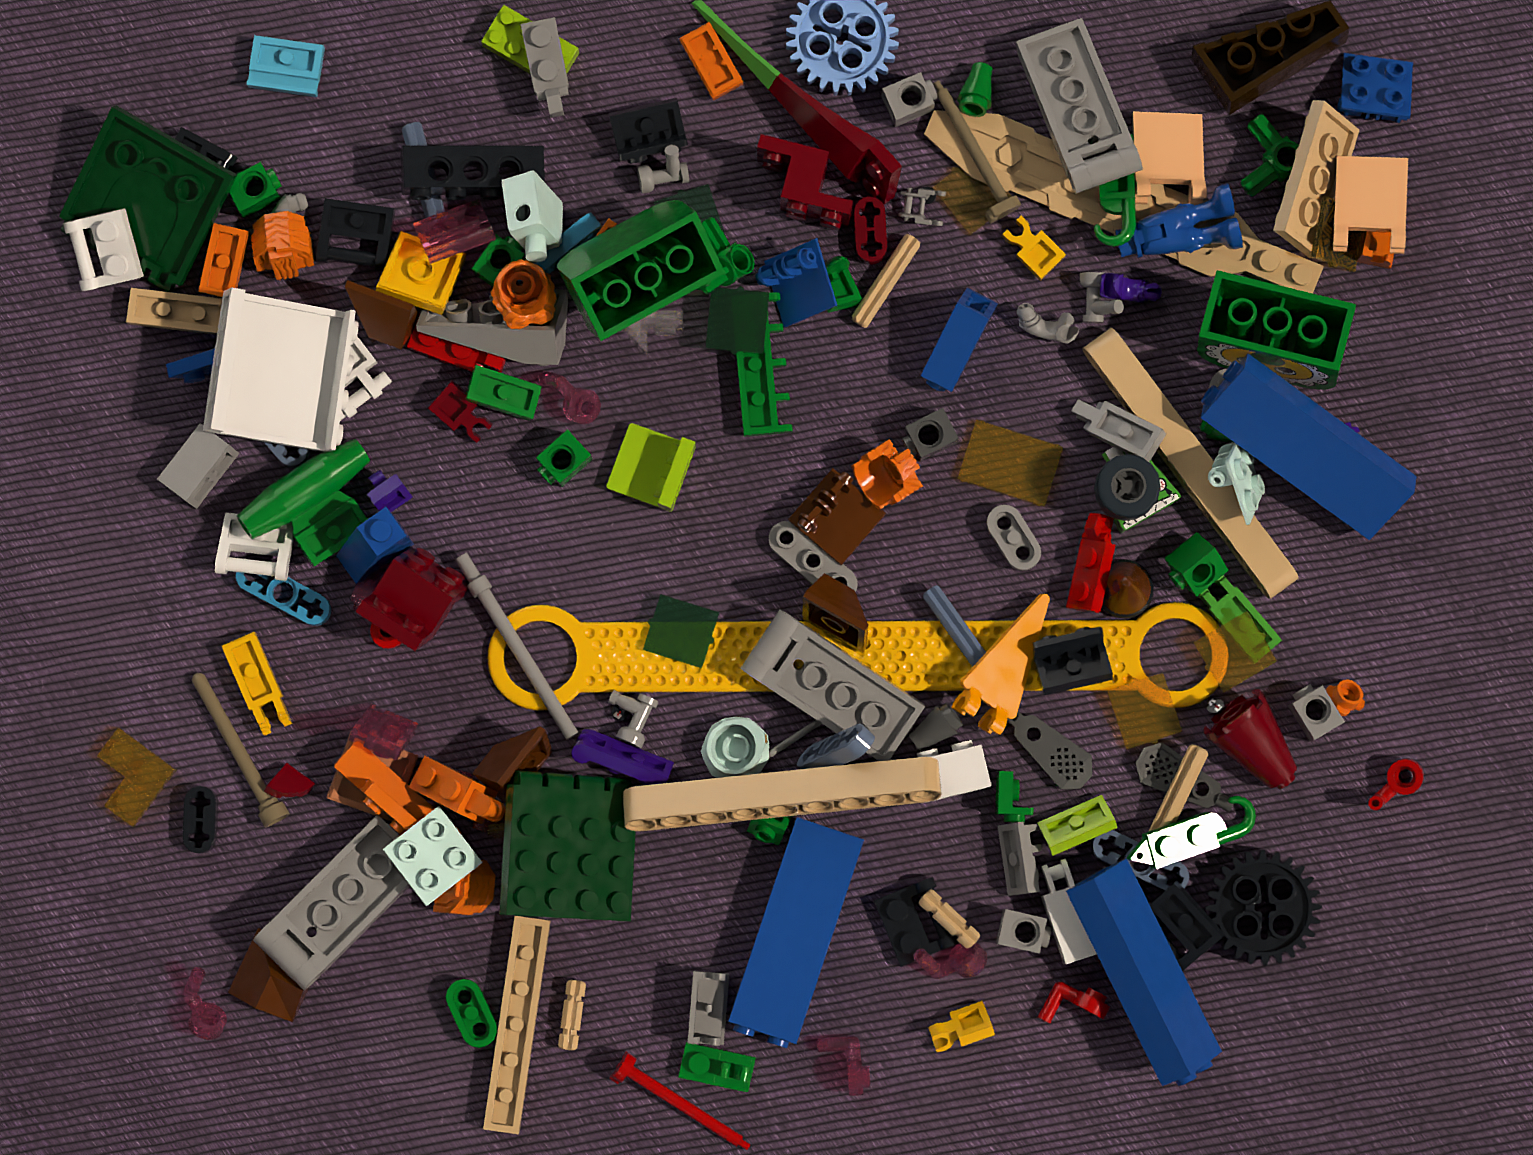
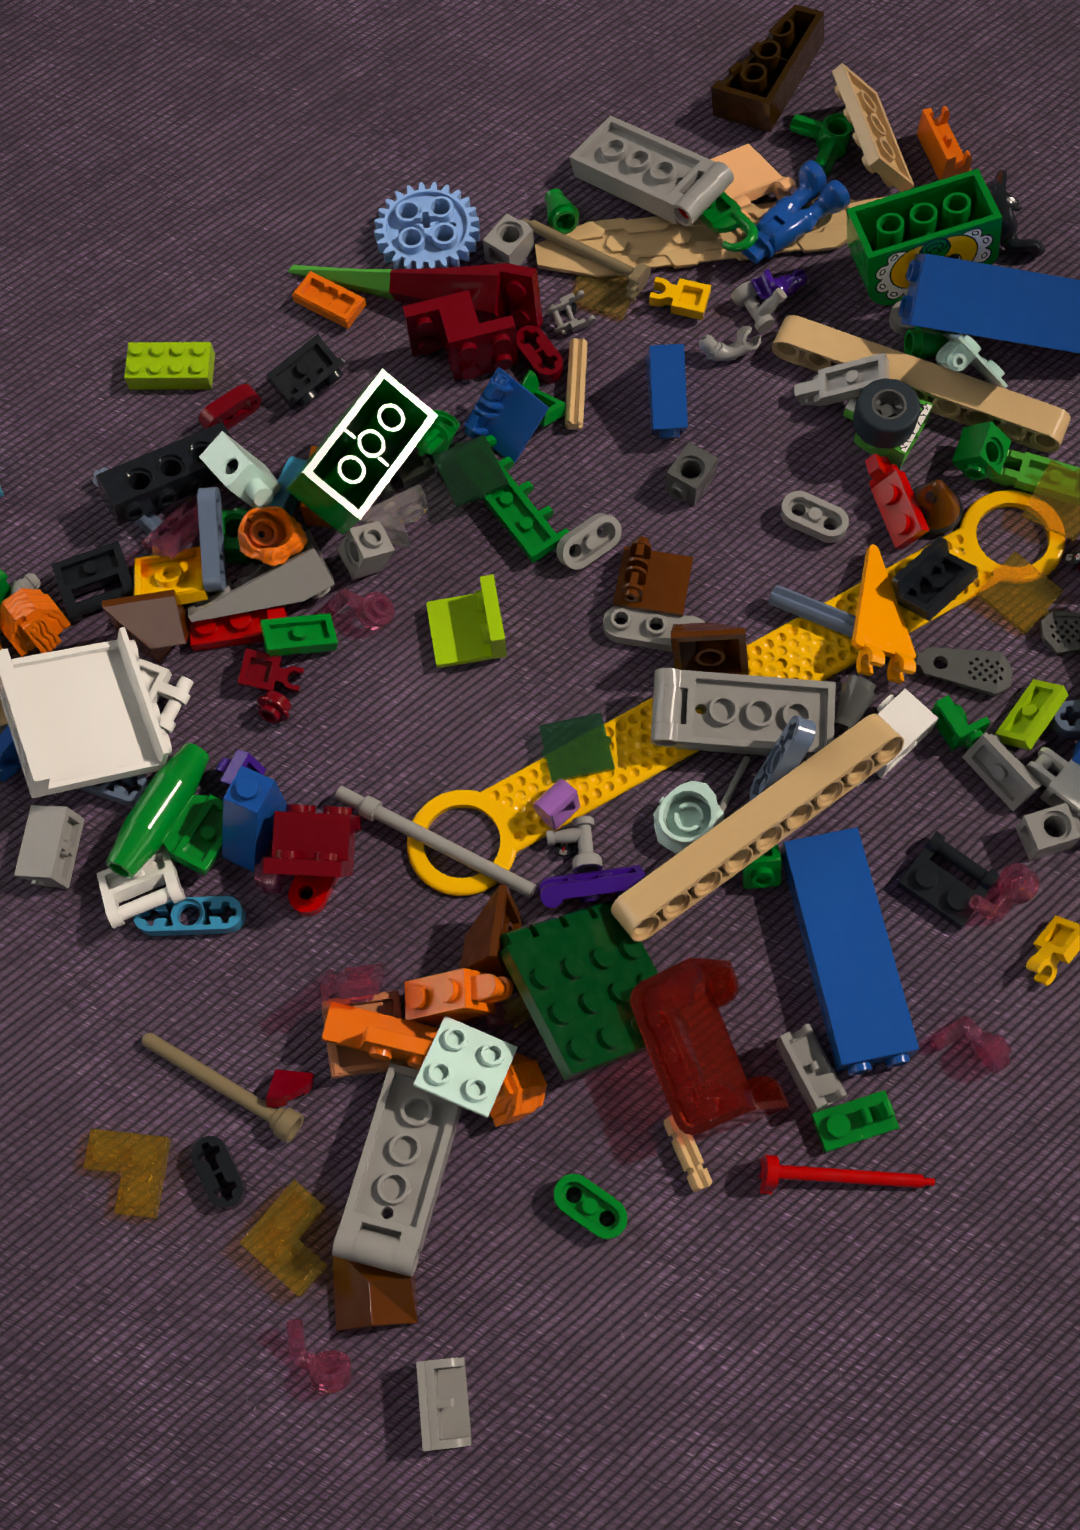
camera: 25 degrees left, 15 degrees down
yellow hinge [222,632,292,736] -> none
tan plate [483,916,551,1134] -> none
light grey hinge [521,17,569,118] -> none
green brick [536,429,593,487] -> none
light grey piece [637,145,689,194] -> none
orange hair [851,439,923,510] -> none
tan axle [919,889,980,949] -> none
clear yellow piece [957,419,1063,507] -> none
clear yellow piece [1311,197,1363,272] -> none
light nougat flag [1333,156,1408,254] -> none
blue hinge [1337,53,1413,123] -> none
none -> sand blue beam [197,487,226,592]
none -> dark red beam [198,384,261,430]
none -> clear yellow plate [240,1179,328,1298]
none -> dark red plate [257,691,291,724]
none -> light grey brick [338,521,395,580]
none -> light grey hinge [416,1357,472,1452]
none -> medium lavender brick [533,779,580,830]
none -> light grey plate [556,513,622,570]
none -> clear red windscreen [630,957,789,1135]
none -> black piece [986,170,1045,258]

